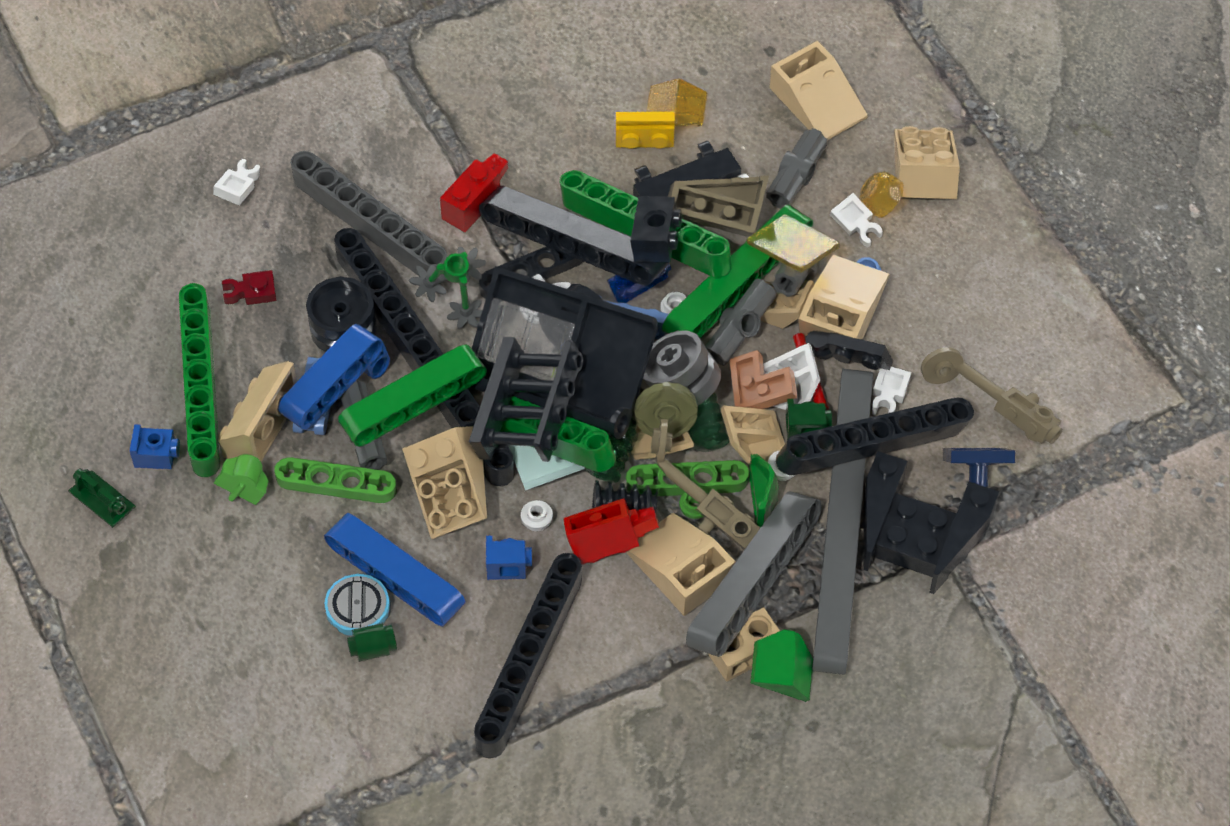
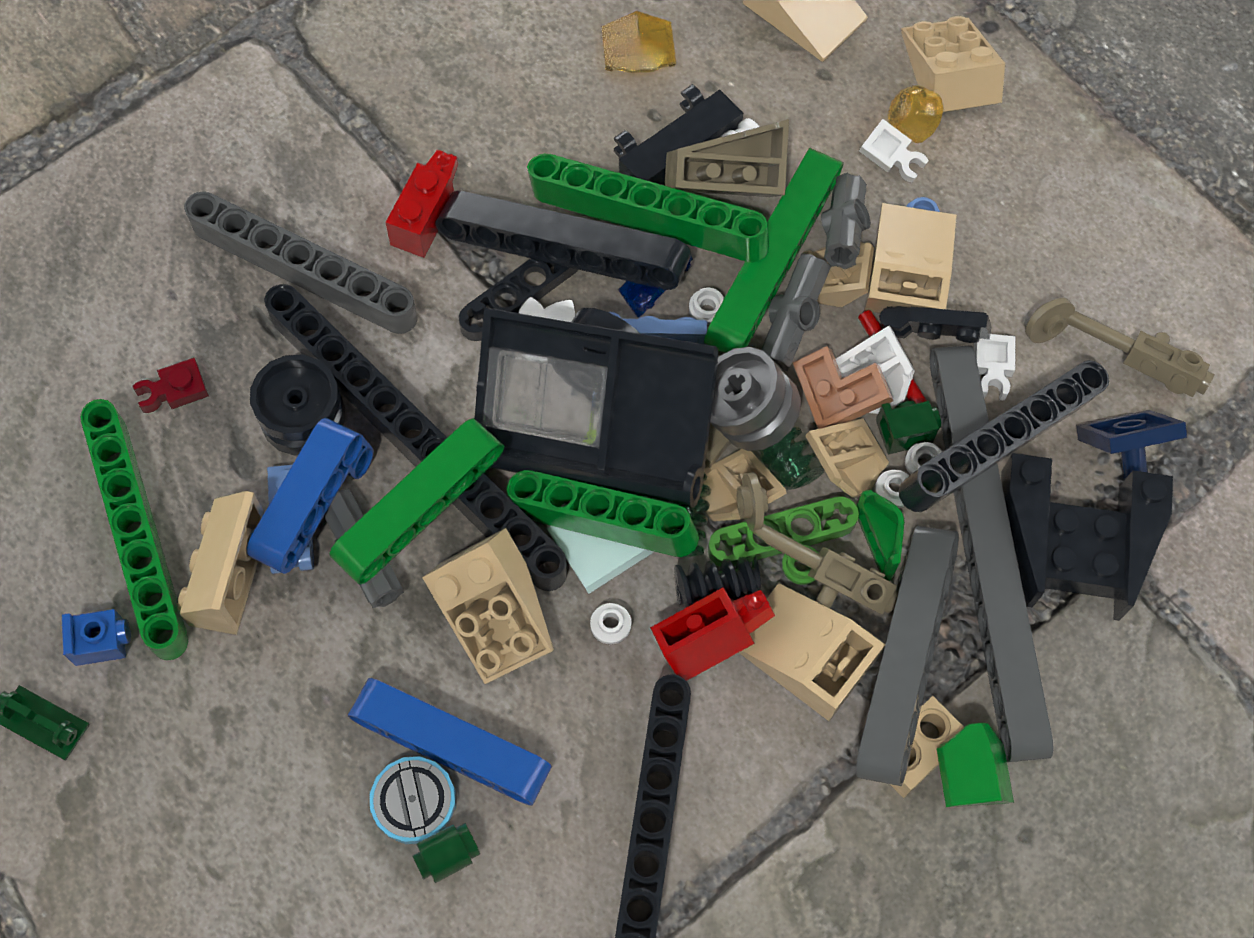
camera: 15 degrees left, 10 degrees up
white plate [213,159,260,206] -> none
bright green piece [214,454,268,505] -> none
bright green beam [274,457,397,503] -> none
dark grey plant [409,246,486,329] -> none
black fence [469,337,583,462] -> none
blue brick [486,536,532,580] -> none
yellow plate [616,112,675,149] -> none
black brick [630,196,682,262] -> none
olive tile [634,382,698,438] -> none
clear yellow piece [746,214,840,273] -> none
dark grey piece [766,128,828,209] -> none

